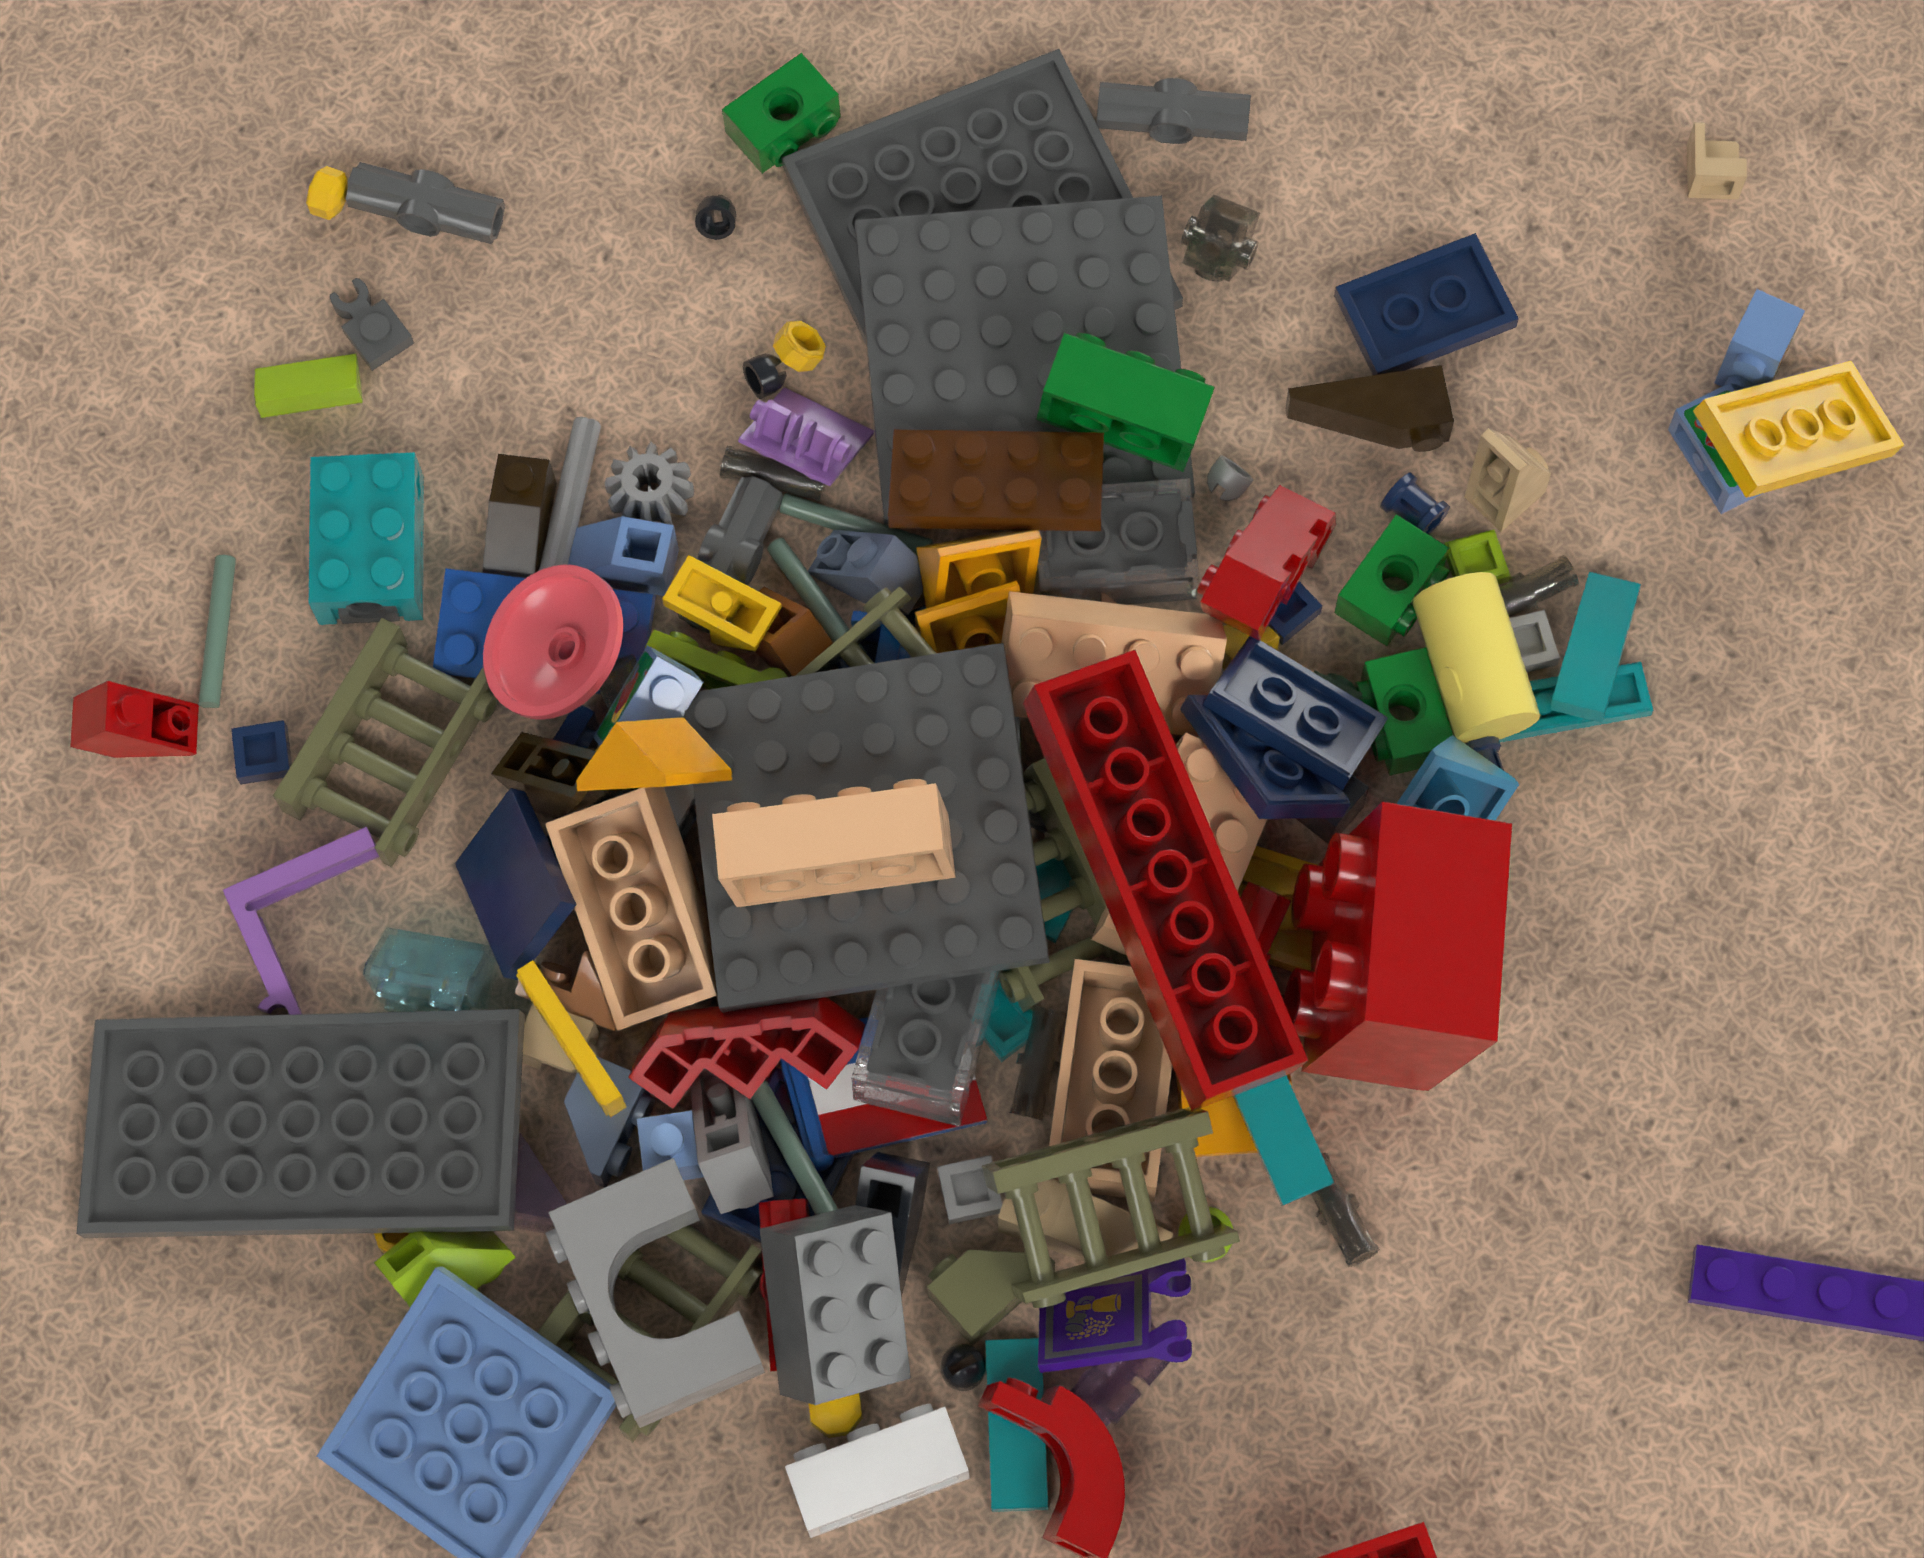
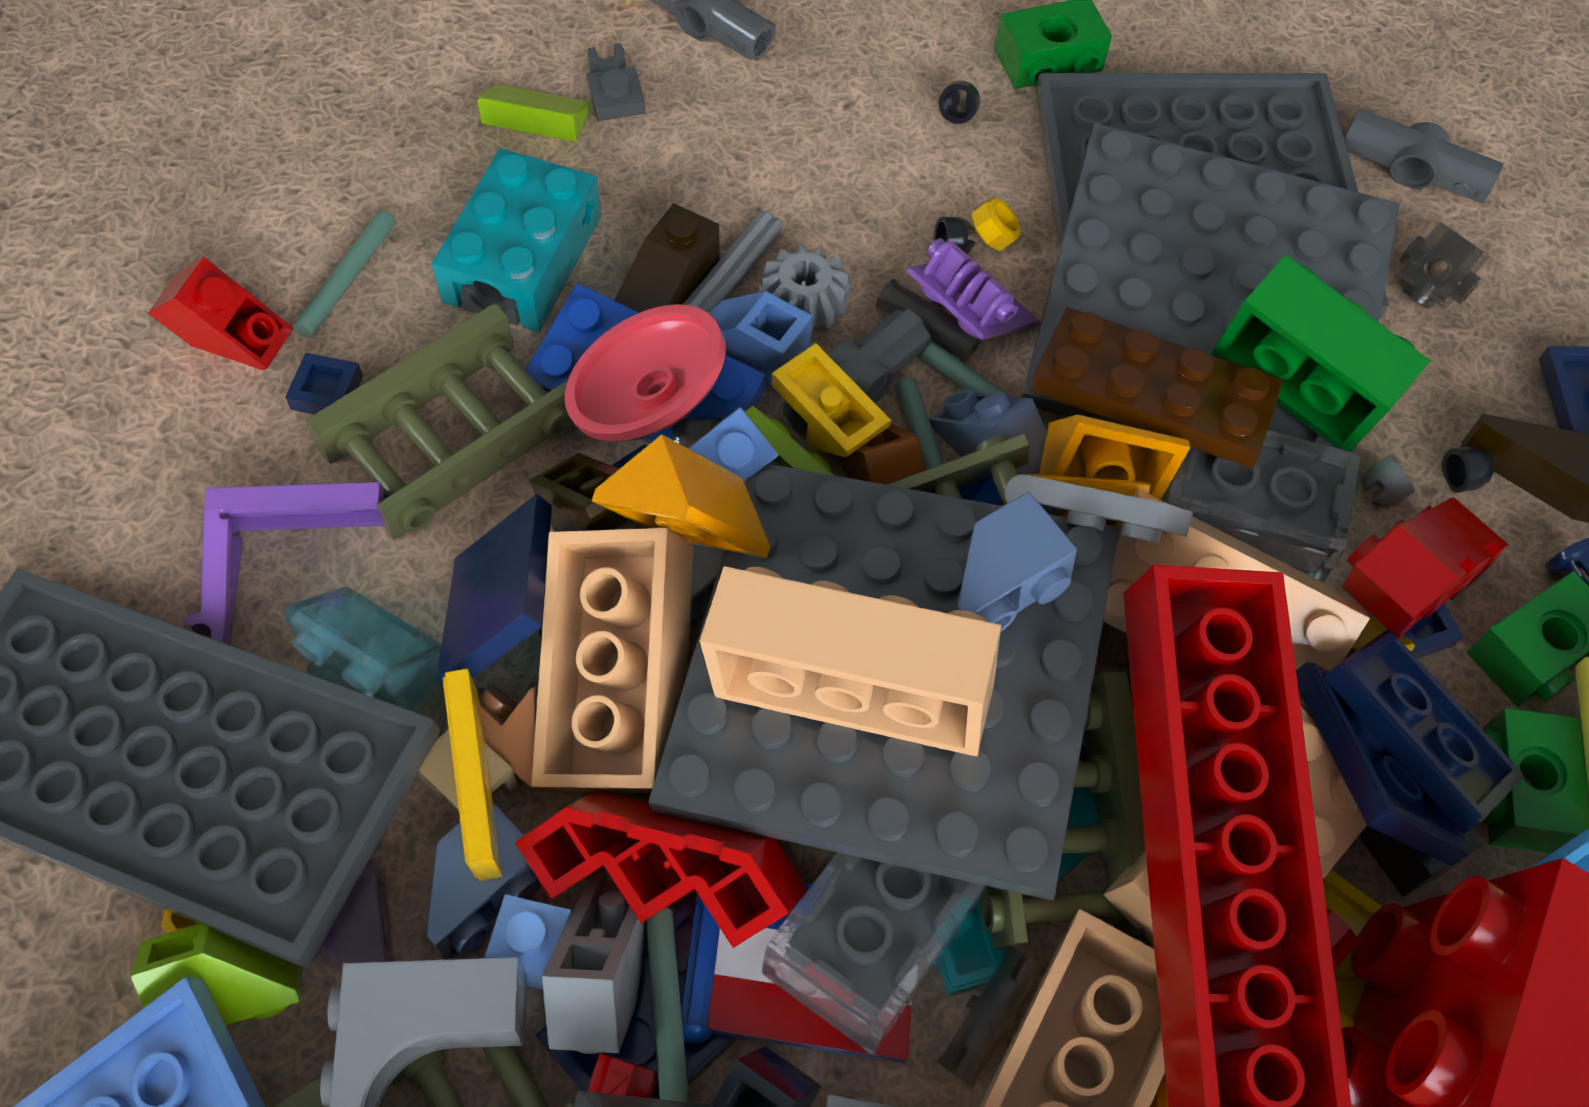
camera: 15 degrees right, 10 degrees down
none -> sand blue slope [957,491,1077,632]
none -> light grey plate [1004,474,1193,544]
none -> black hinge [1442,446,1494,493]

